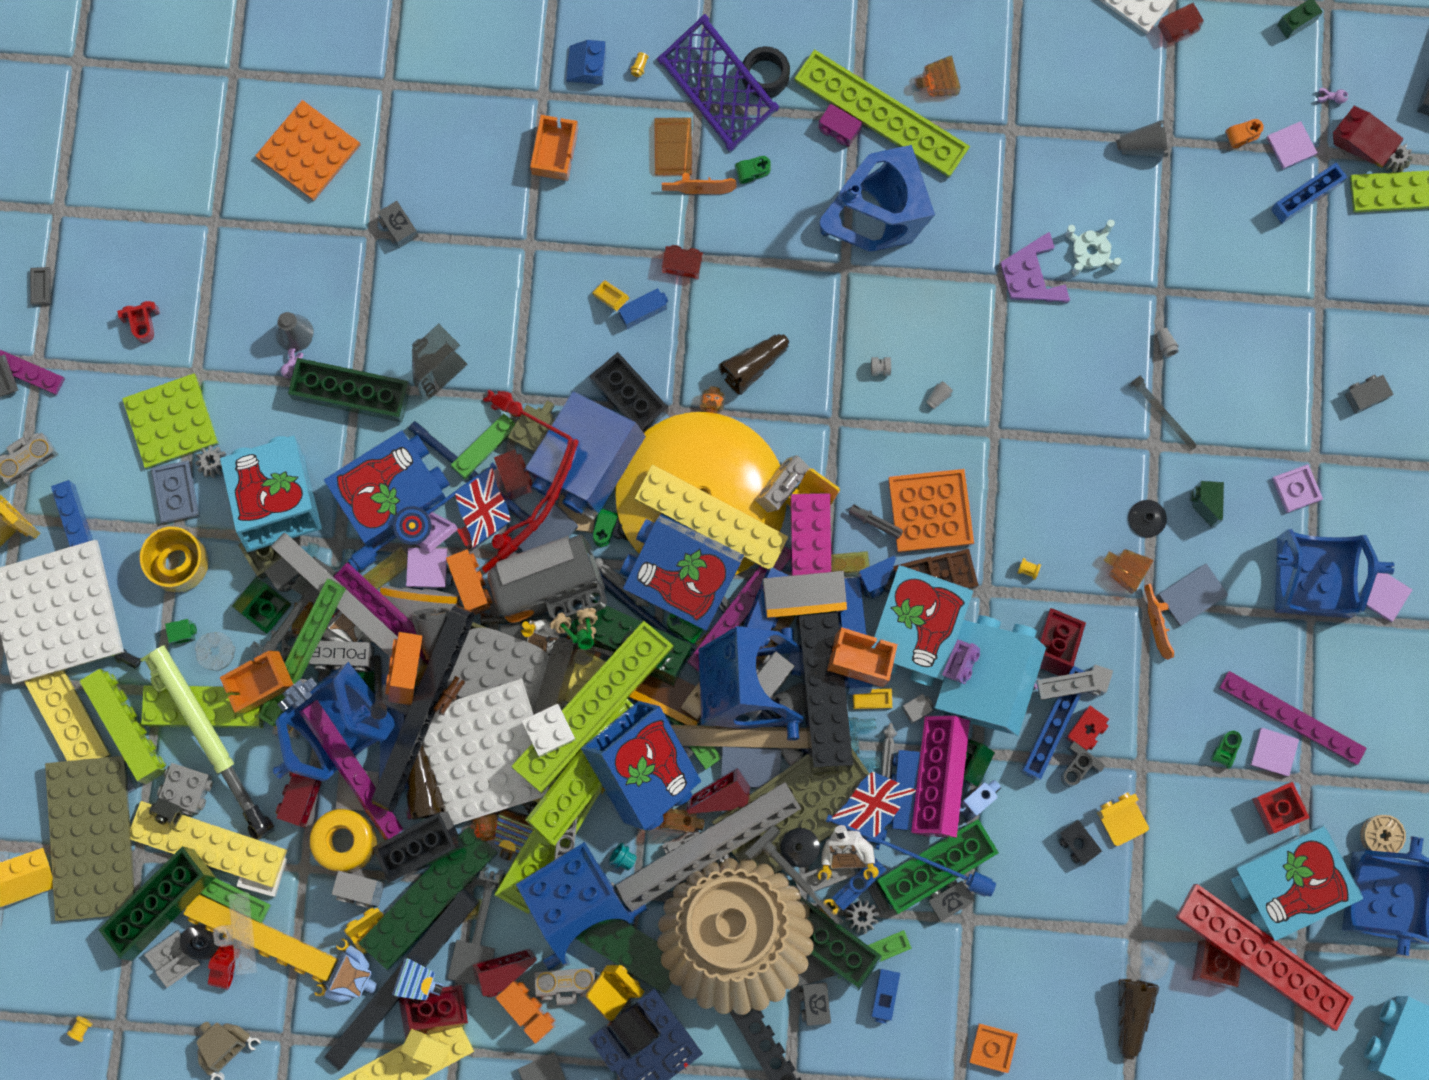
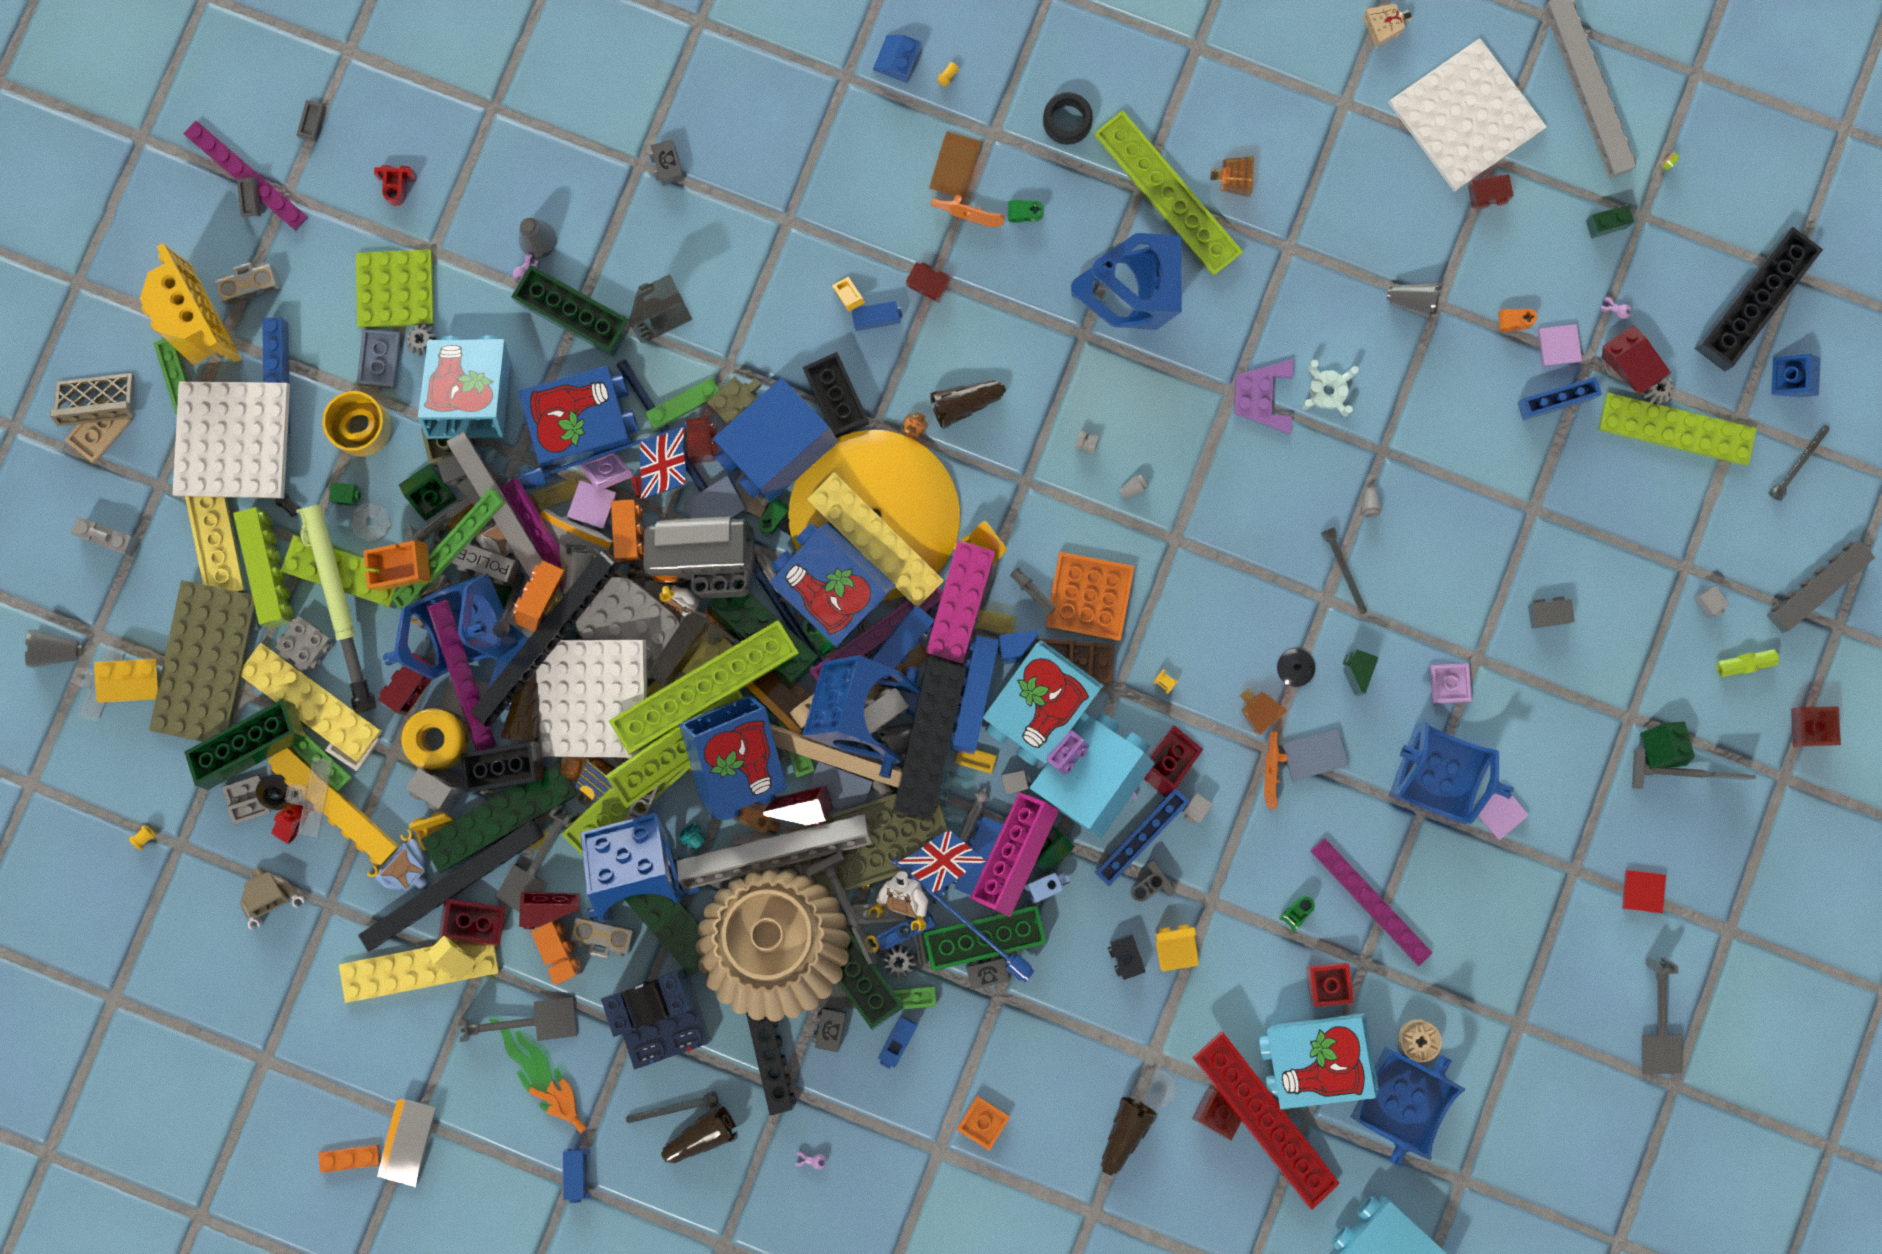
camera: 20 degrees right, 5 degrees up
pearl dark grey brick [149,798,183,830] -> none
orange plate [255,100,361,201] -> none
sand blue gear [277,677,317,711] -> none
torso [392,958,443,1000] -> none
tile [393,506,432,545] -> none
reddish brown pin [433,676,465,716] -> none
red piece [482,390,579,573] -> none
white plate [522,704,575,758] -> none
orange piece [530,115,579,181] -> none
plant [550,608,598,650] -> none
yellow bracket [586,965,645,1021] -> none
dark purple door [656,14,780,152] -> none
light grey piece [755,455,810,512] -> none
light grey slope [763,571,847,617] -> none
black dish [780,828,820,868] -> none
magenta brick [818,104,862,147] -> none
orange piece [827,627,898,687] -> none
light grey plate [1036,670,1099,700] -> none
red brick [1065,705,1109,751] -> none
lavender tile [1250,728,1299,777] -> none

